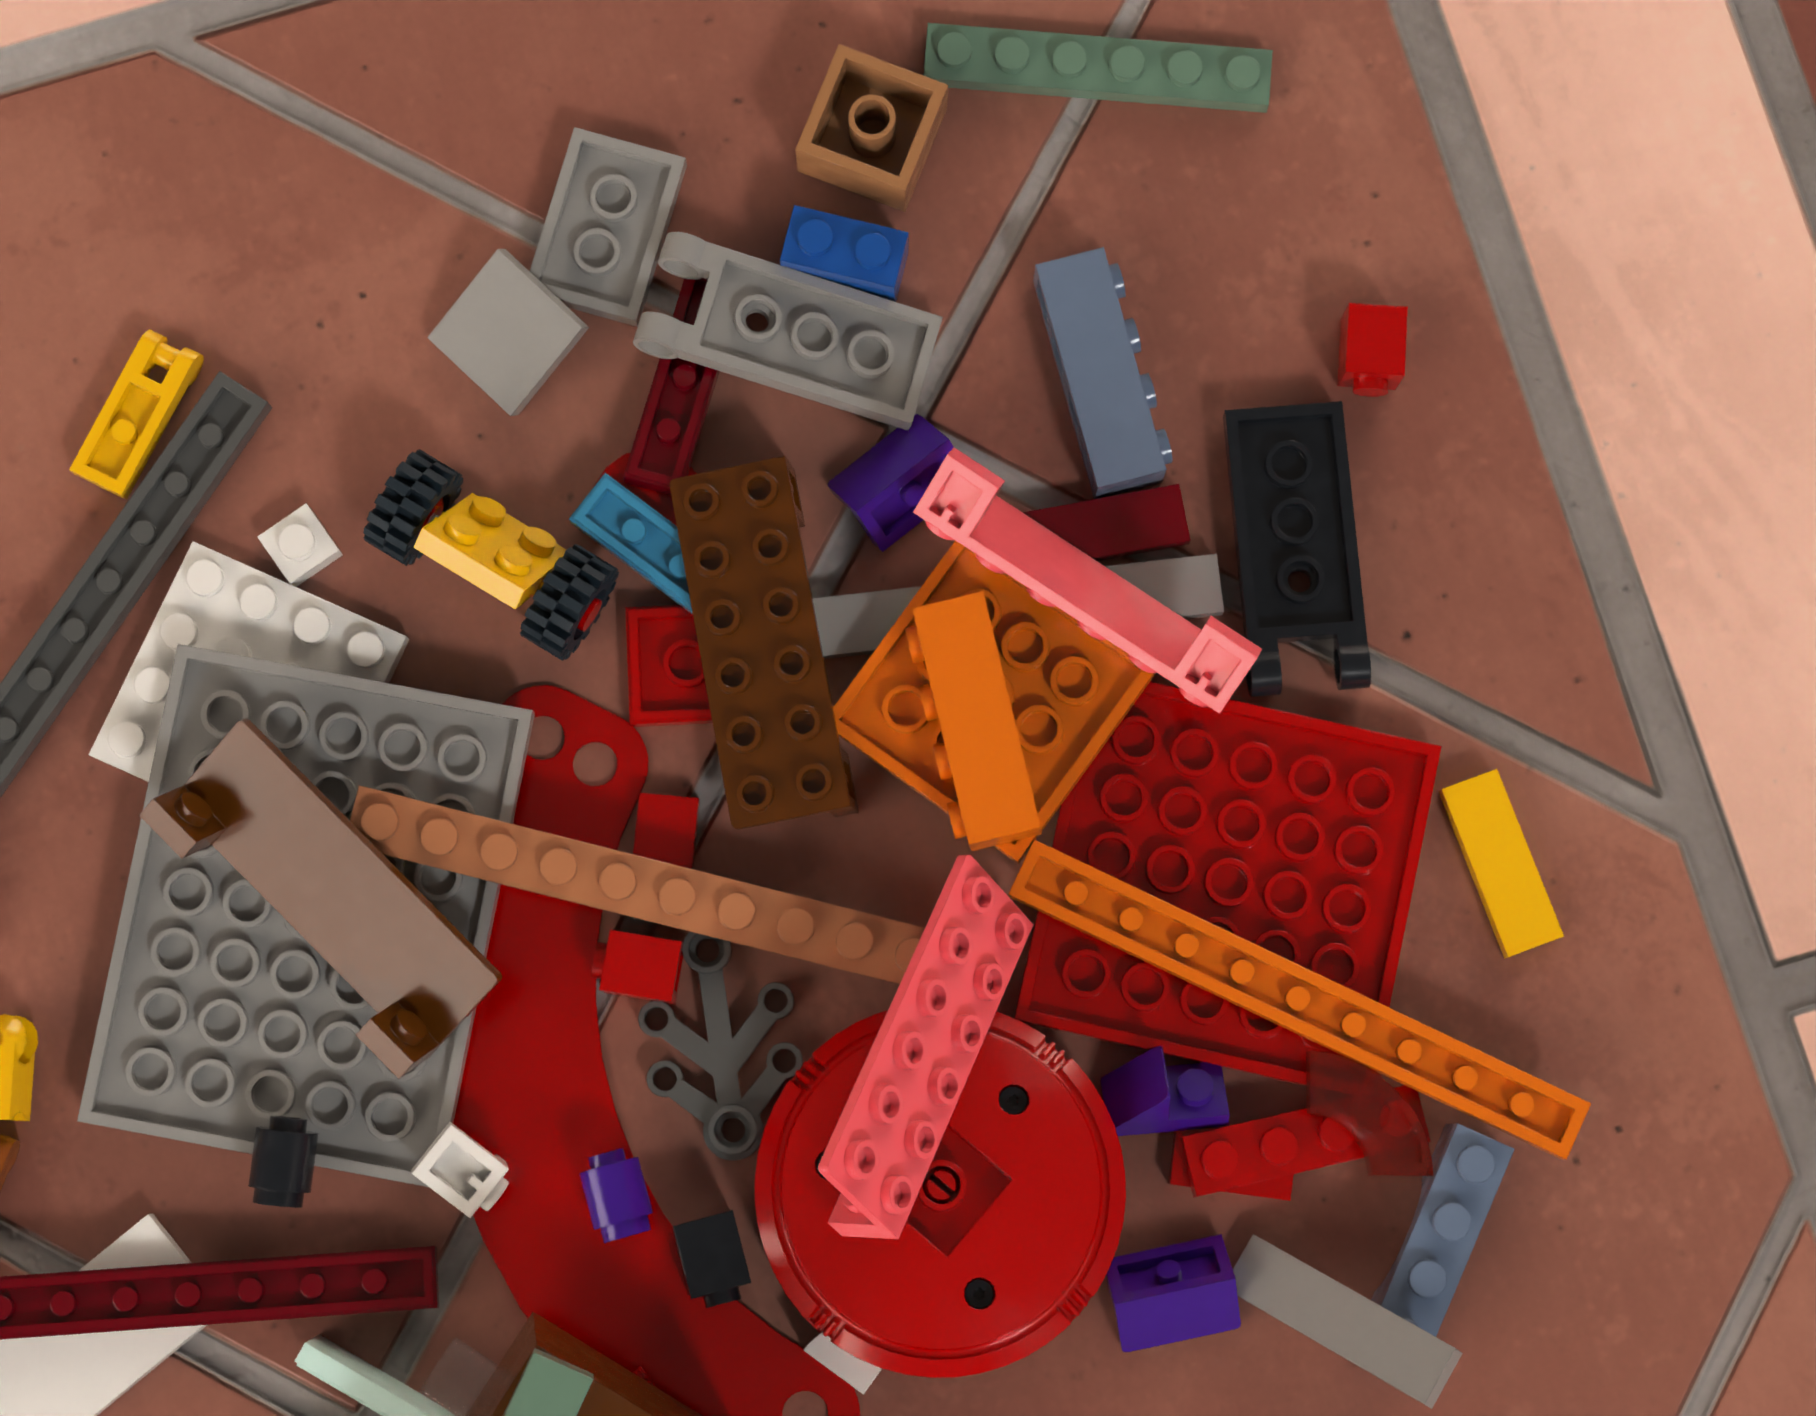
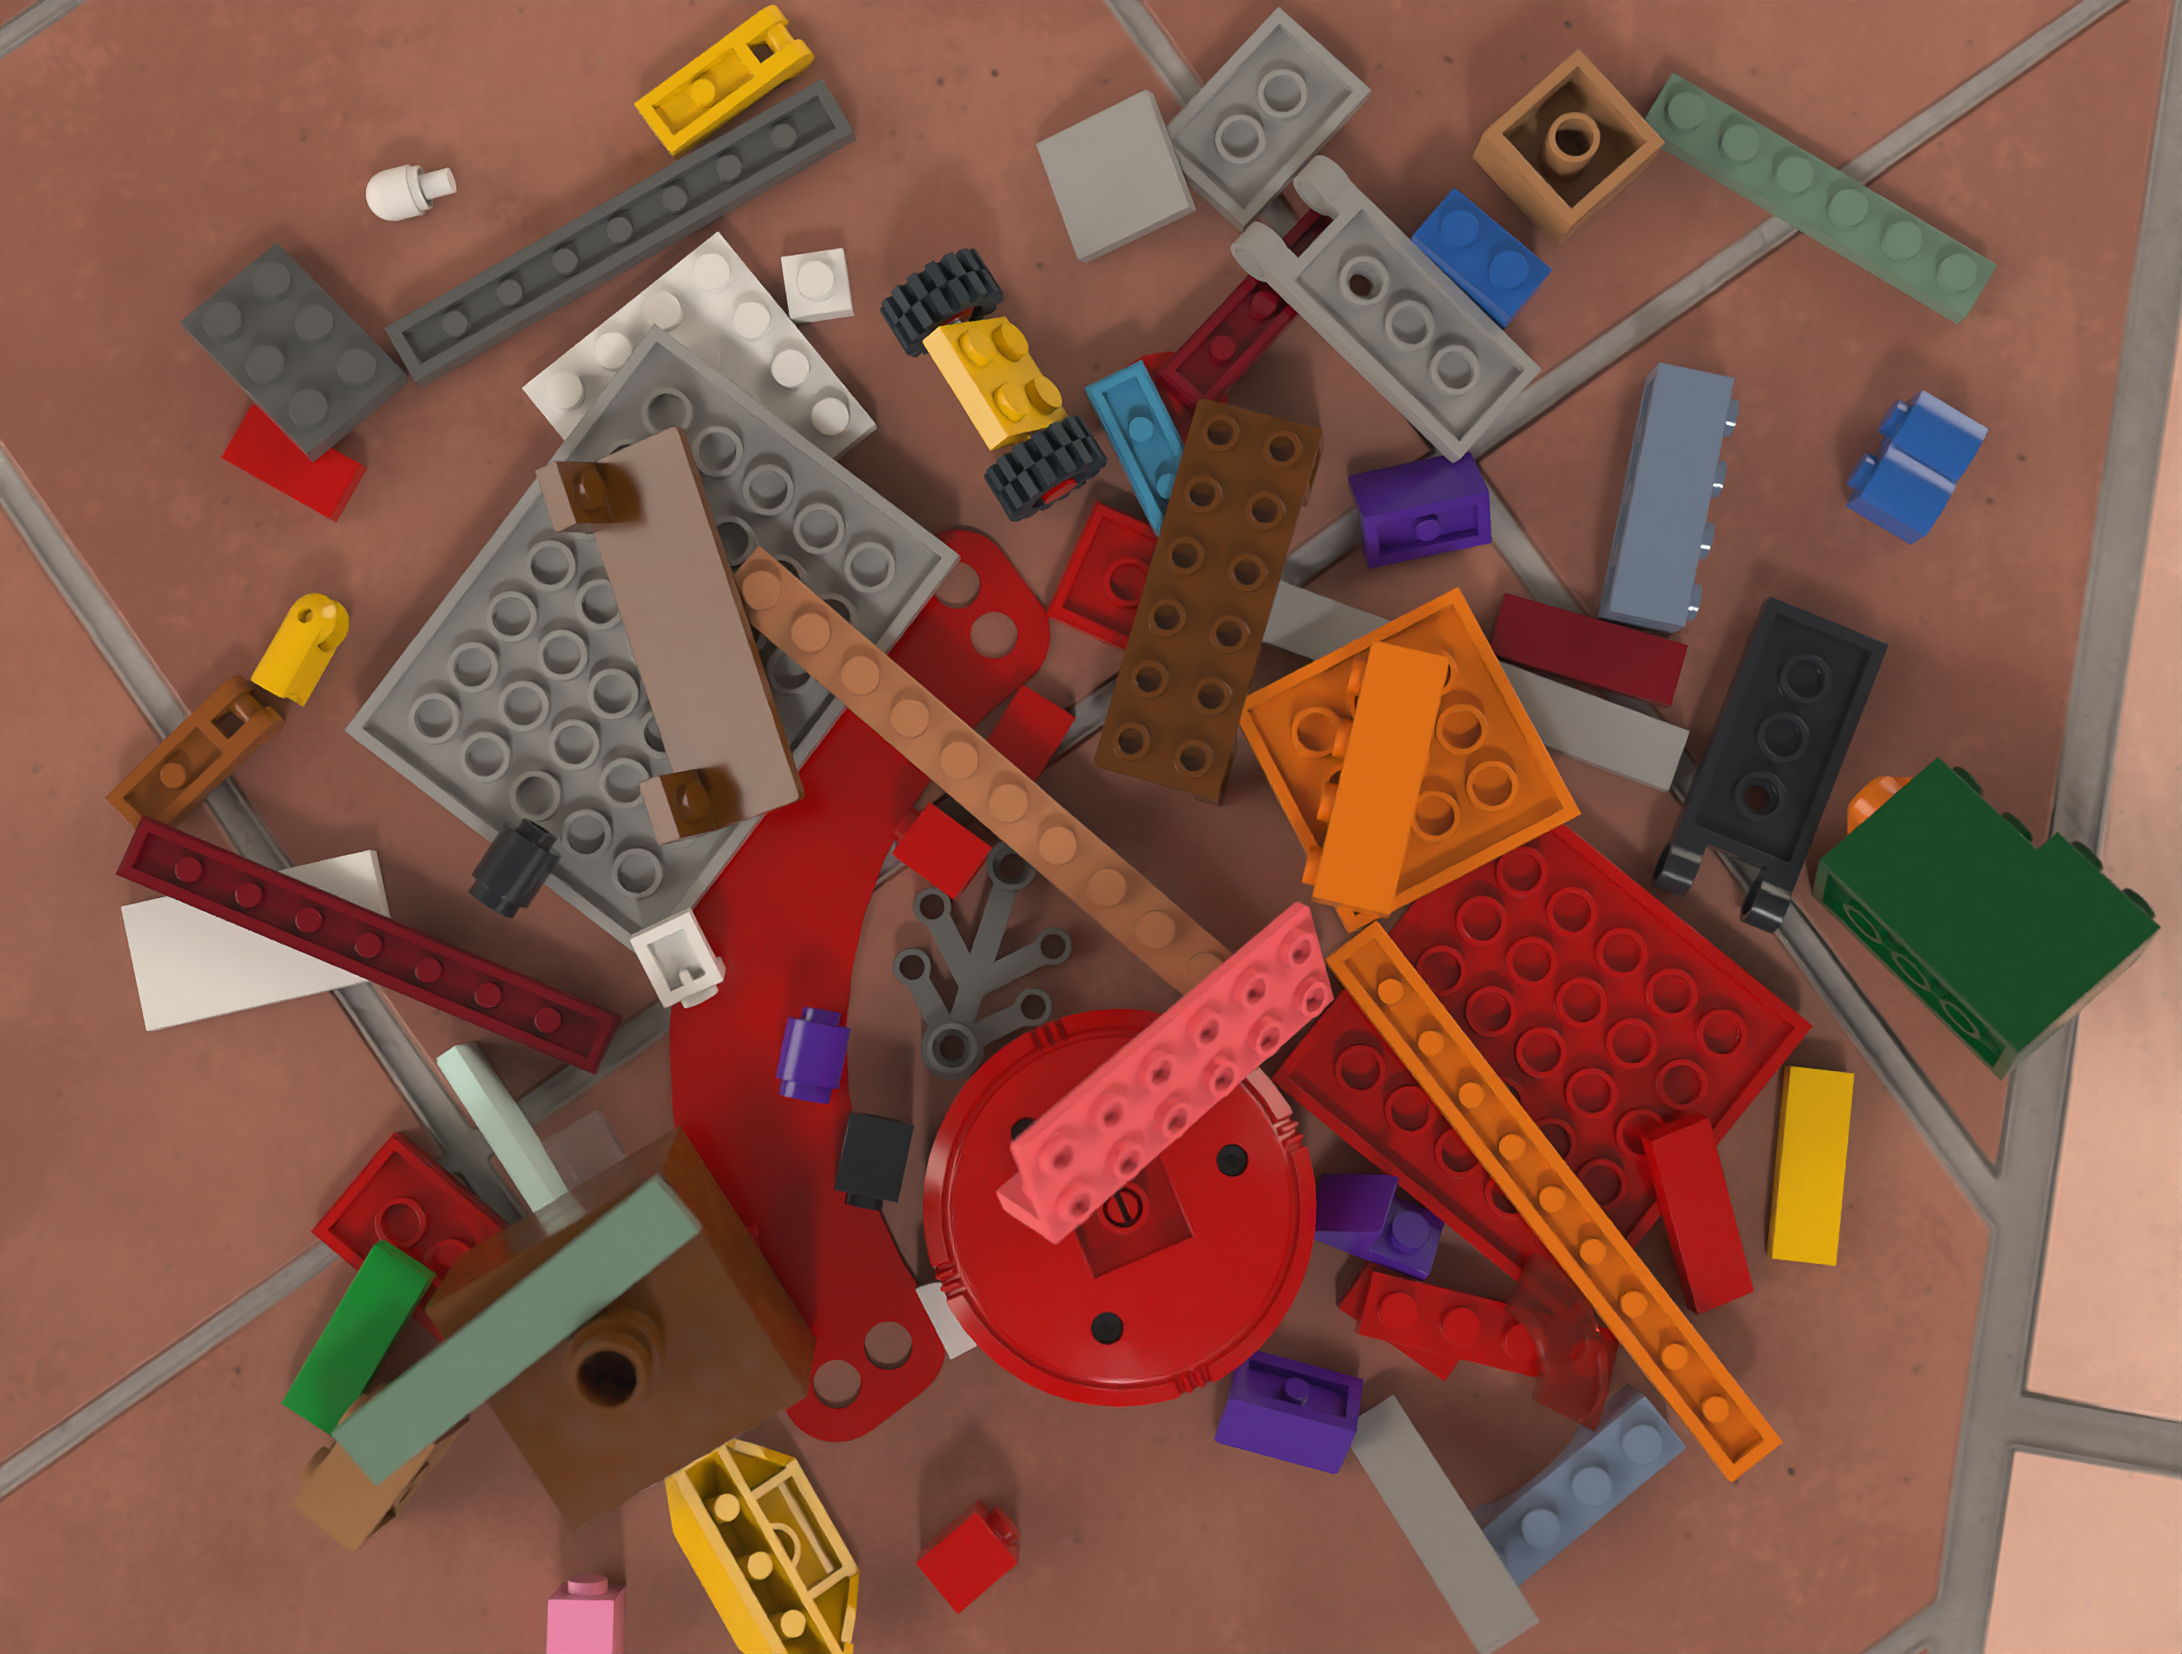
camera: 30 degrees right, 5 degrees up
coral bracket [913,448,1262,714] -> none
red brick [1337,303,1408,397] -> none
none -> red tile [1641,1112,1754,1315]
none -> dark green piece [1812,757,2162,1081]
none -> blue brick [1845,390,1988,545]

